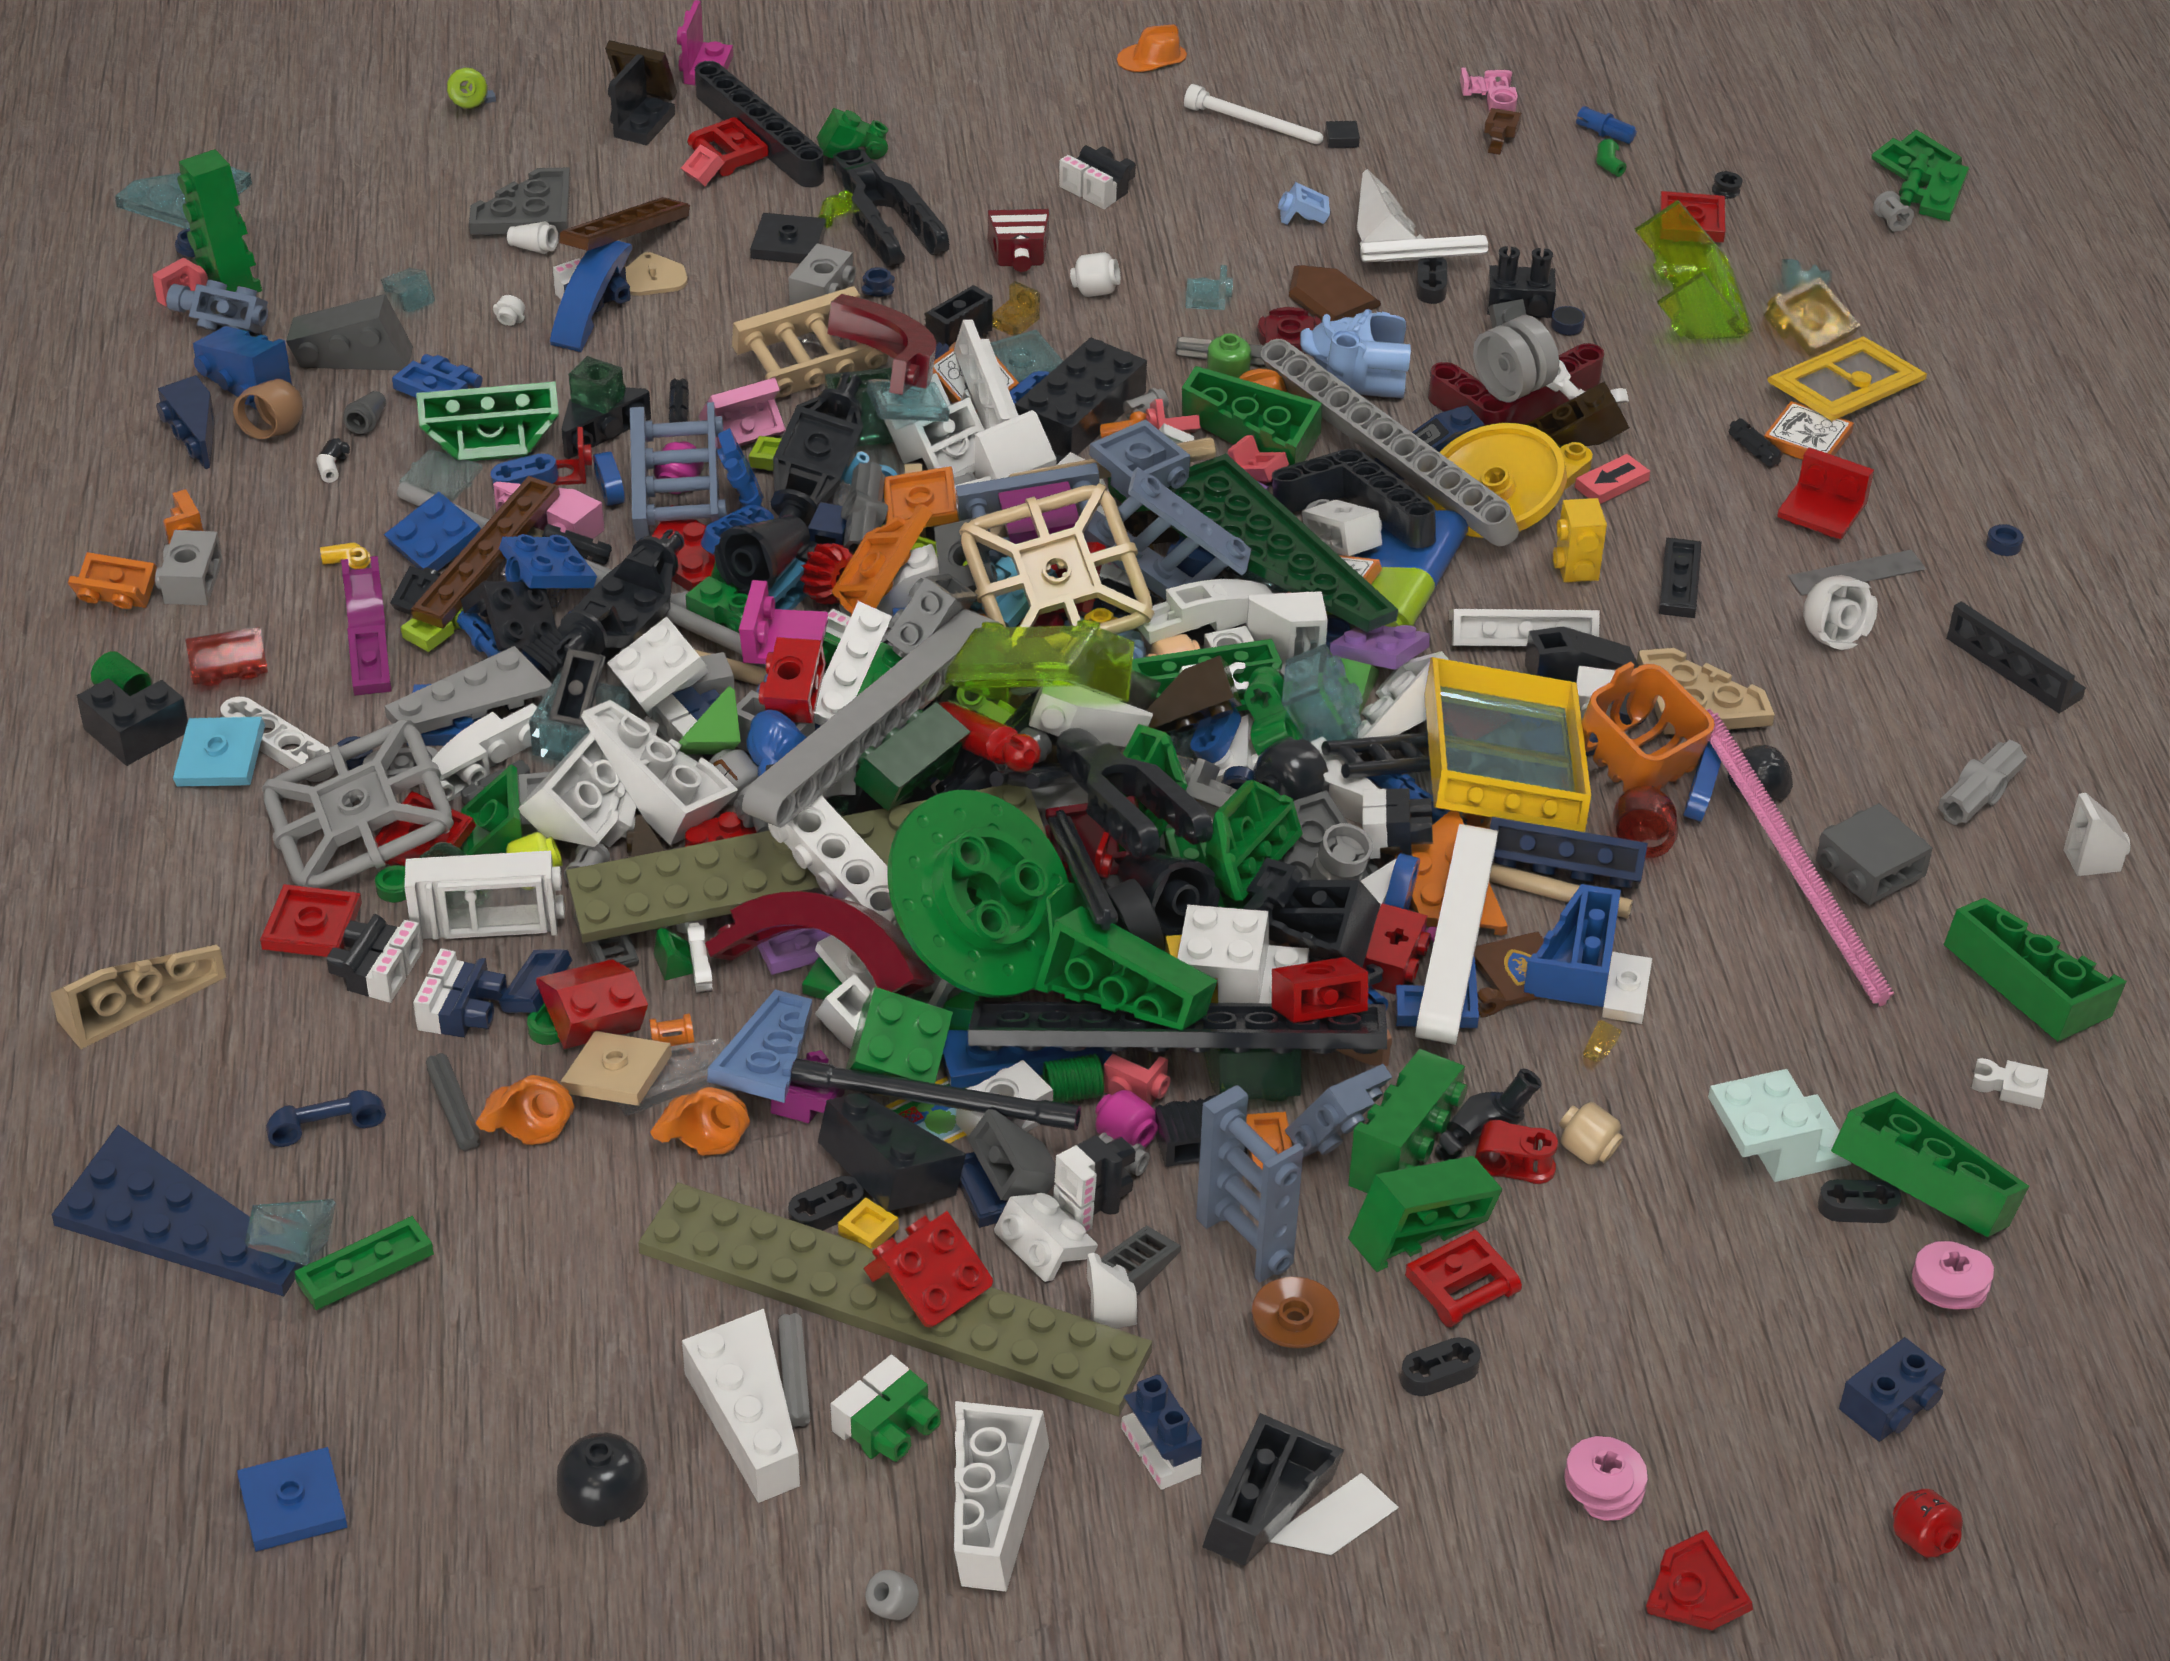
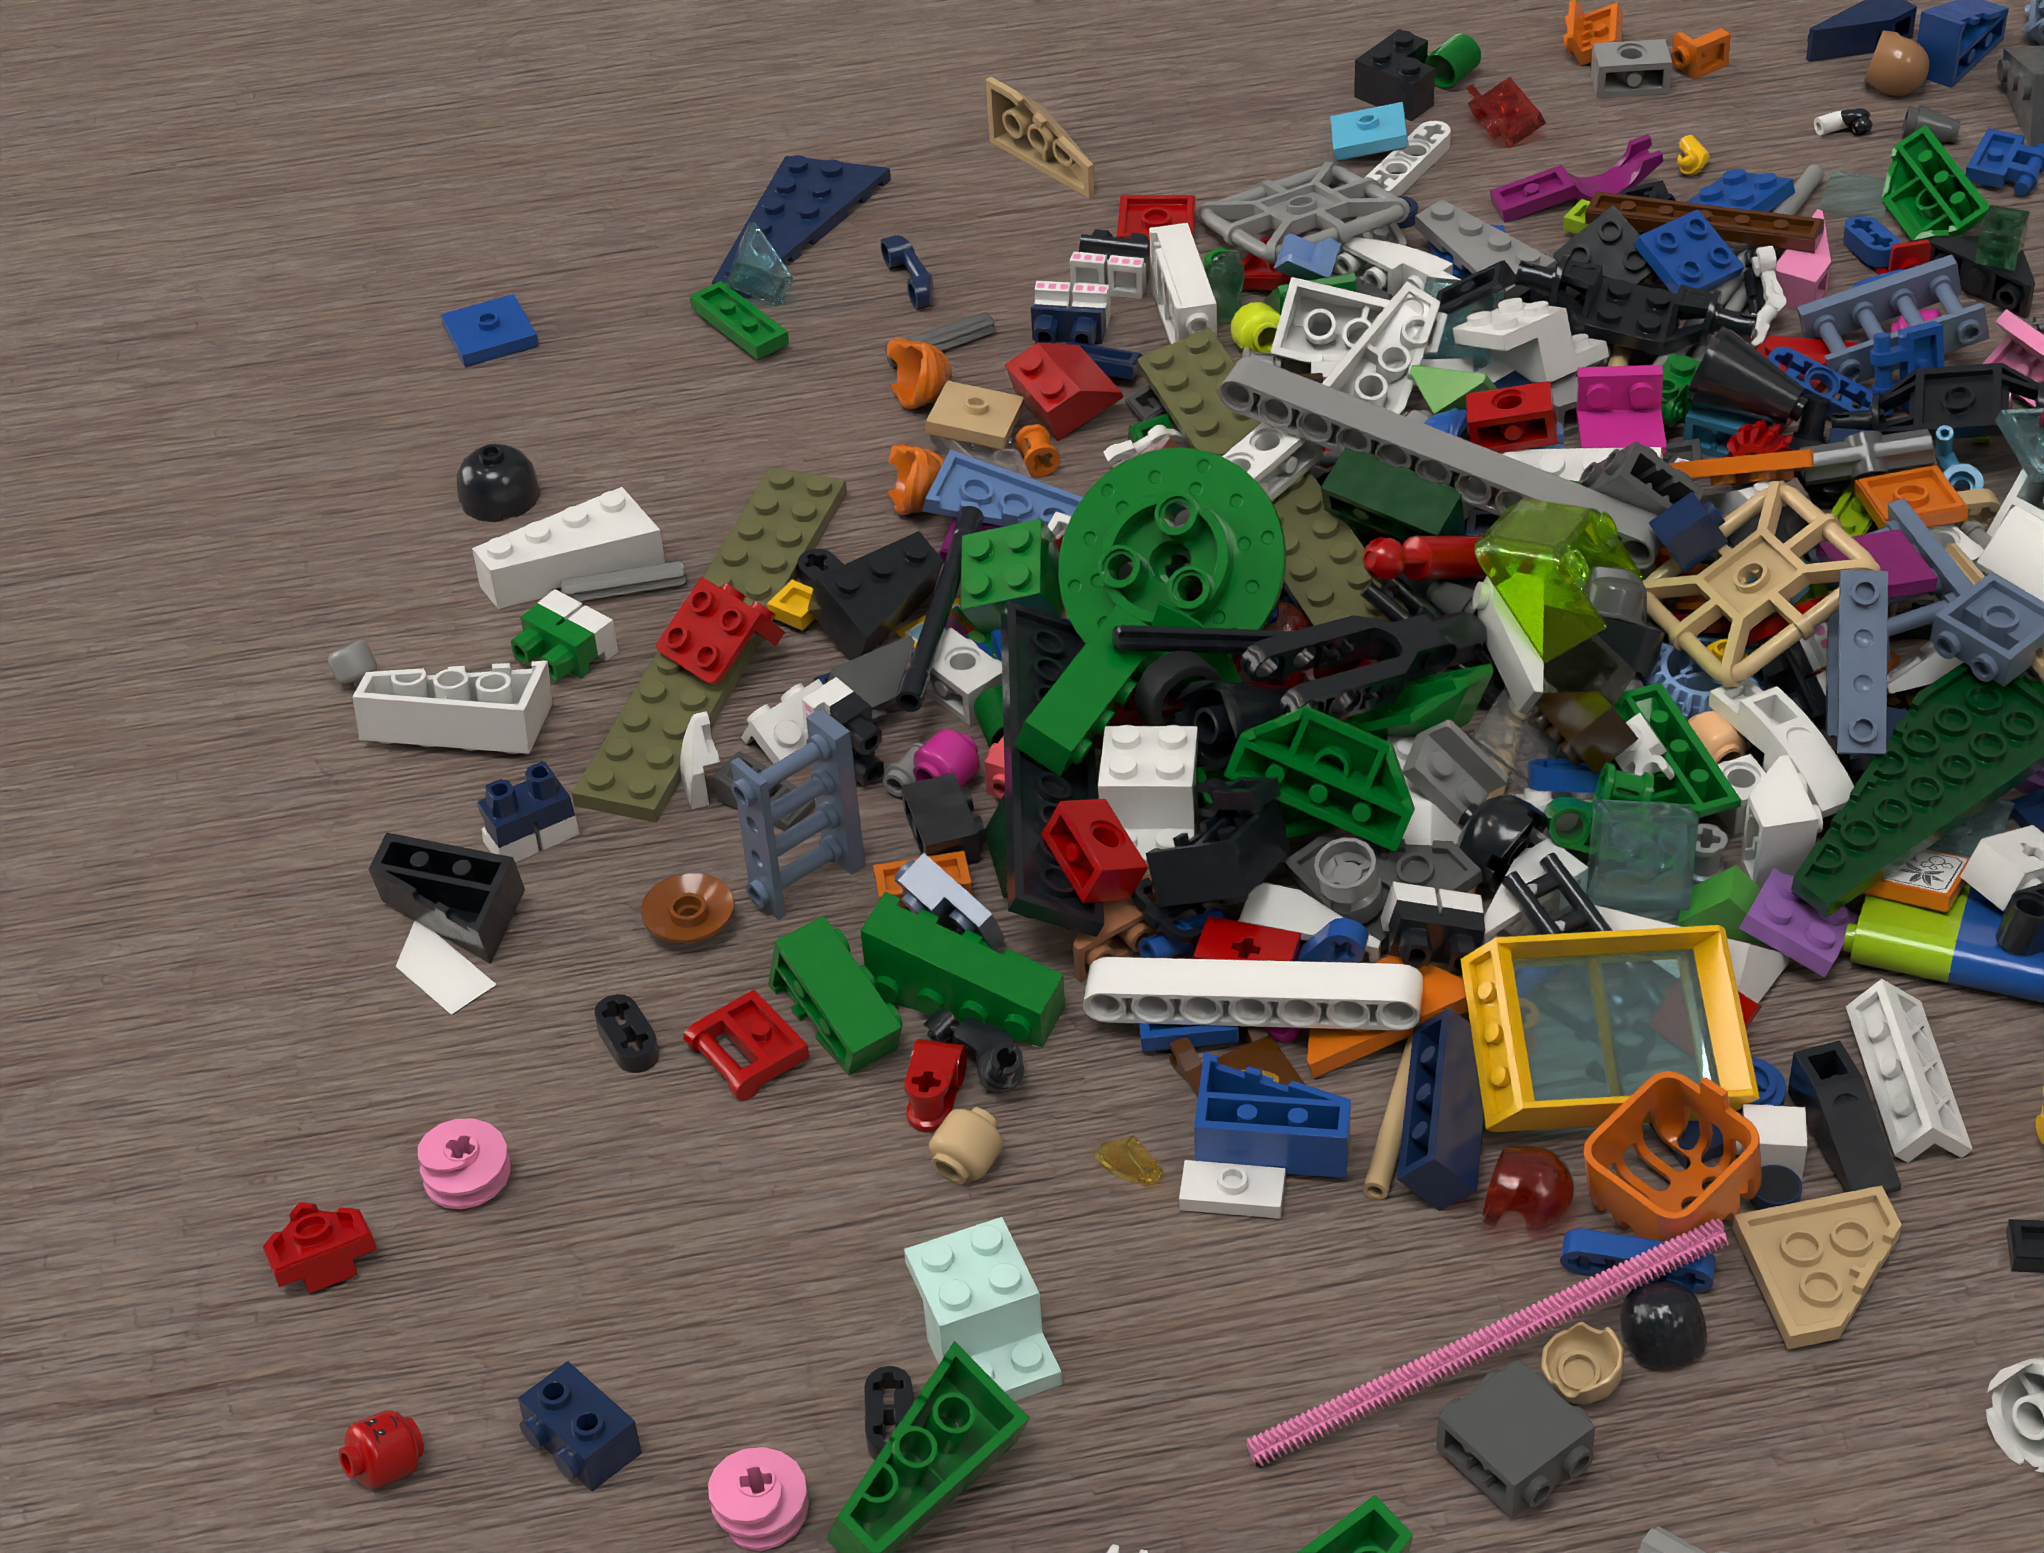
camera: 90 degrees right, 0 degrees up
none -> medium blue panel [1274,233,1342,281]
none -> tan hair [1541,1322,1624,1405]
none -> dark blue brick [1649,492,1729,573]
none -> white piece [1750,246,1786,349]

